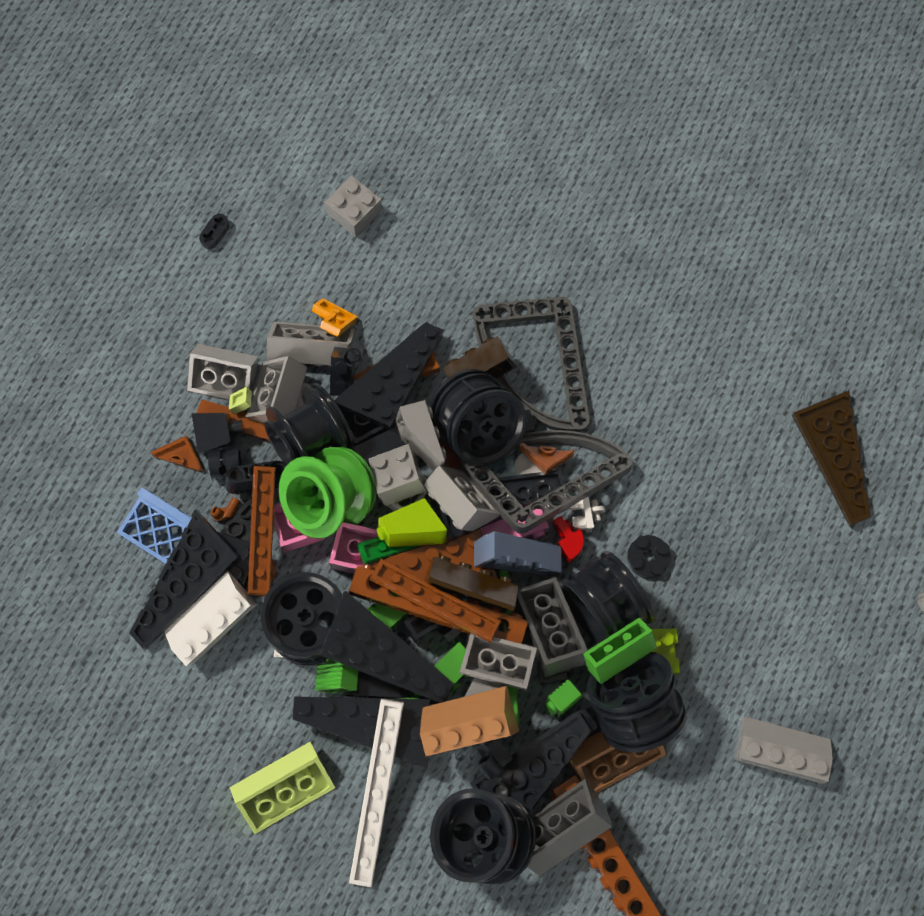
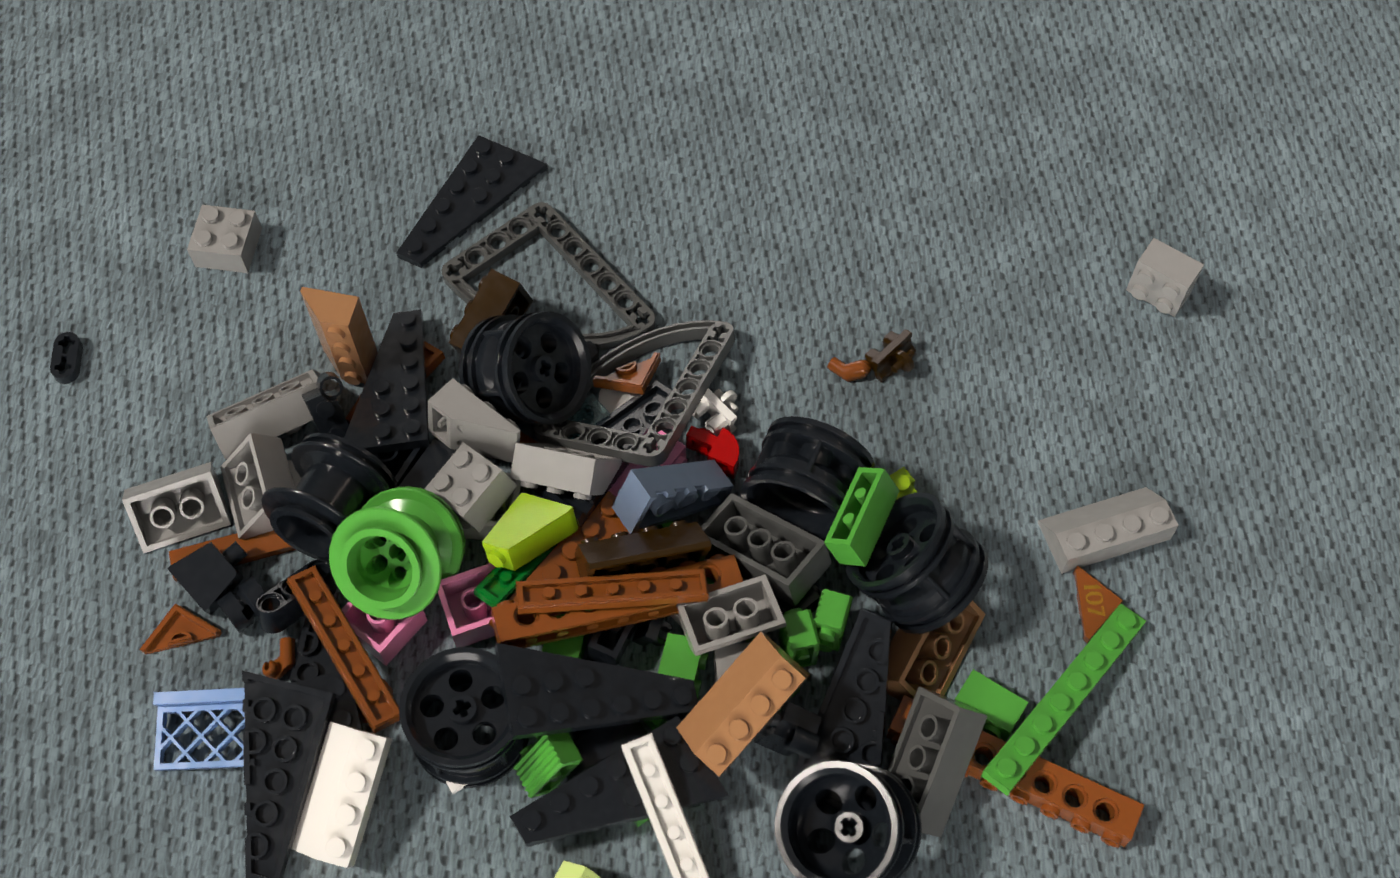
camera: 30 degrees left, 10 degrees down
yellowish green plate [229,387,252,414] -> none
light orange plate [312,298,358,337] -> none
black plate [627,535,671,579] -> none
dark brown wing [792,390,871,527] -> none
none -> medium nougat slope [300,287,378,385]
none -> black wing [396,135,548,268]
none -> bright green brick [778,608,821,668]
none -> dark orange arm [827,357,871,382]
none -> dark brown hips [865,329,916,383]
none -> bright green brick [954,669,1028,741]
none -> bright green plate [981,603,1146,796]
none -> dark orange tile [1073,566,1123,643]

